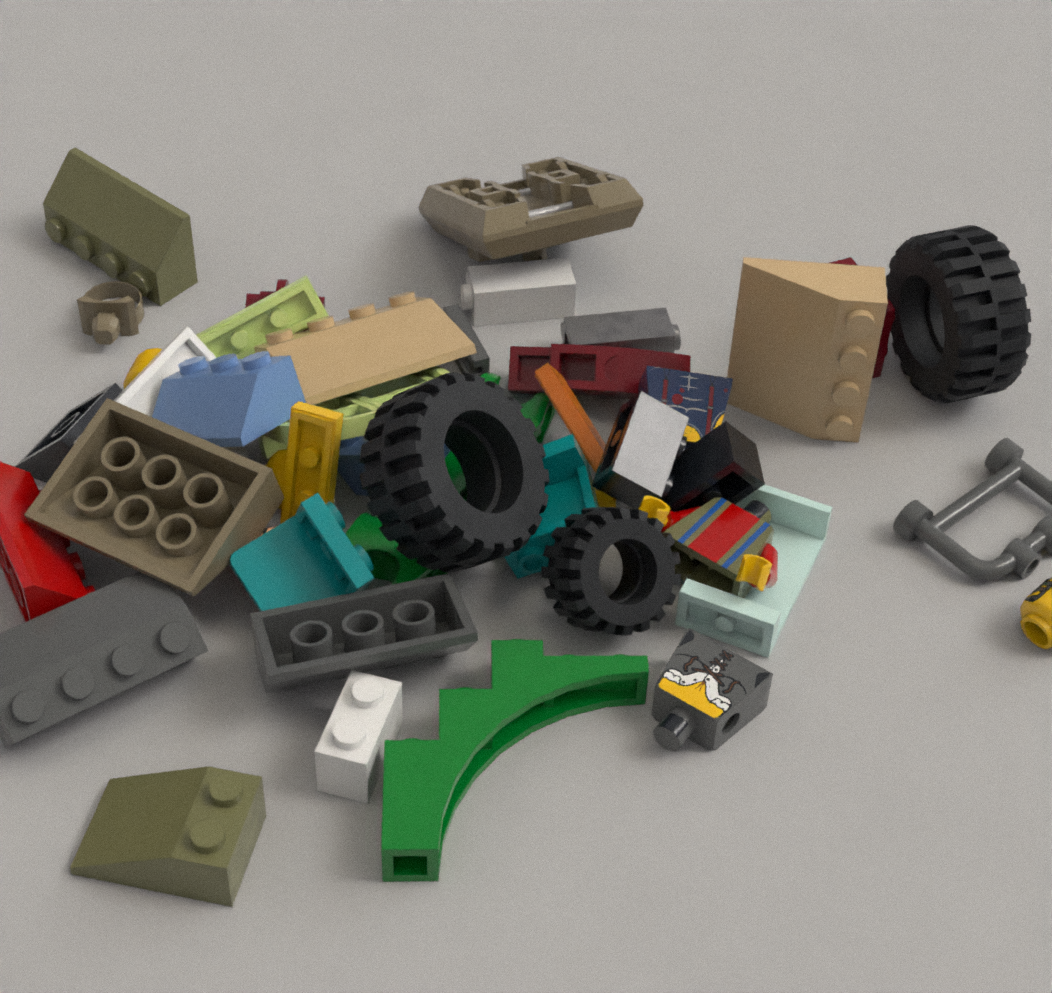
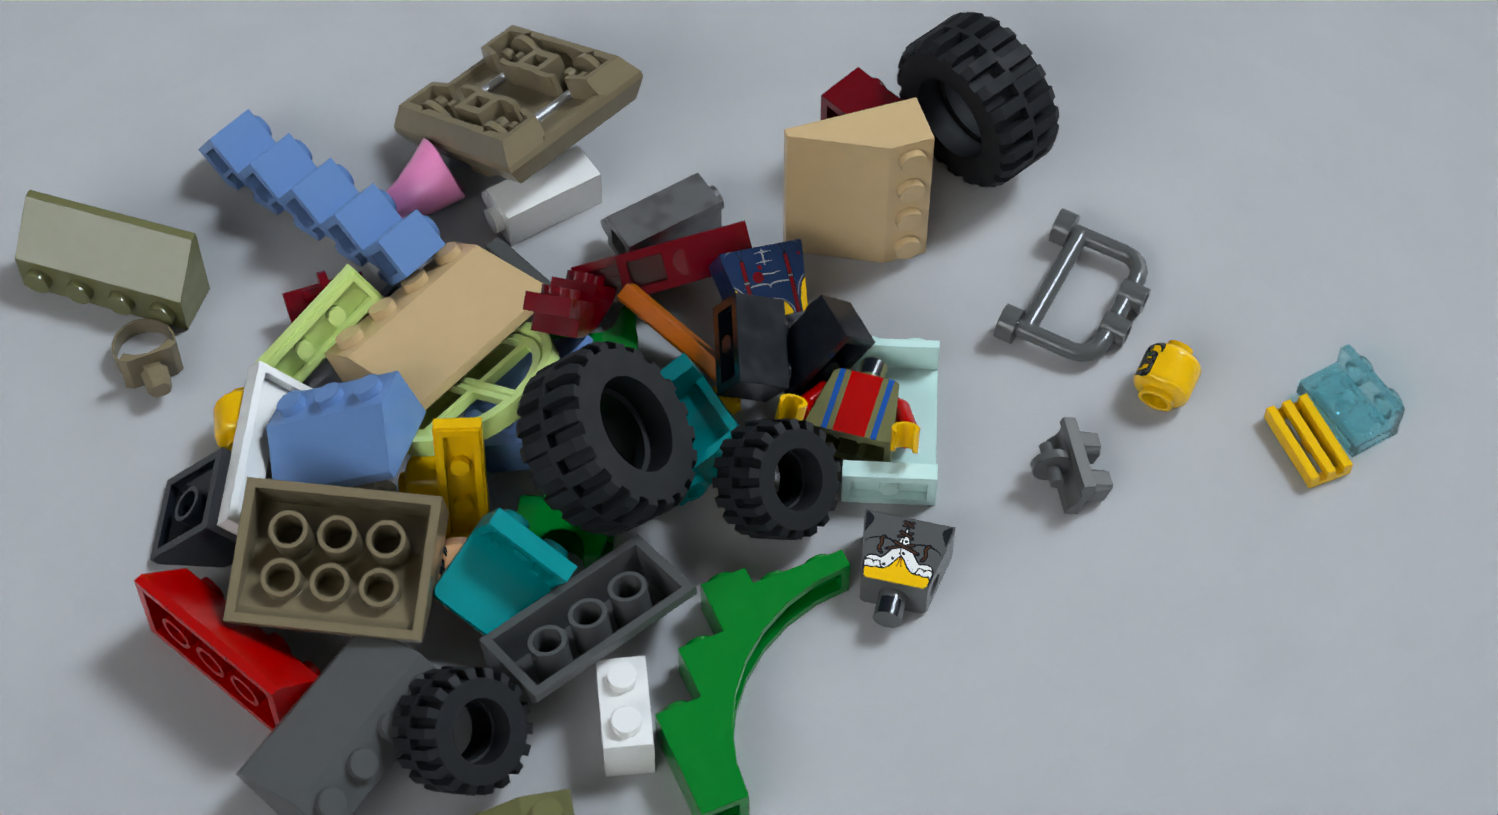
camera: 20 degrees left, 10 degrees up
none -> medium blue brick [198,109,446,286]
none -> bright pink hat [386,138,466,218]
none -> black tyre [392,666,533,796]
none -> dark red slope [522,270,616,338]
none -> dark grey hips [1030,417,1113,514]

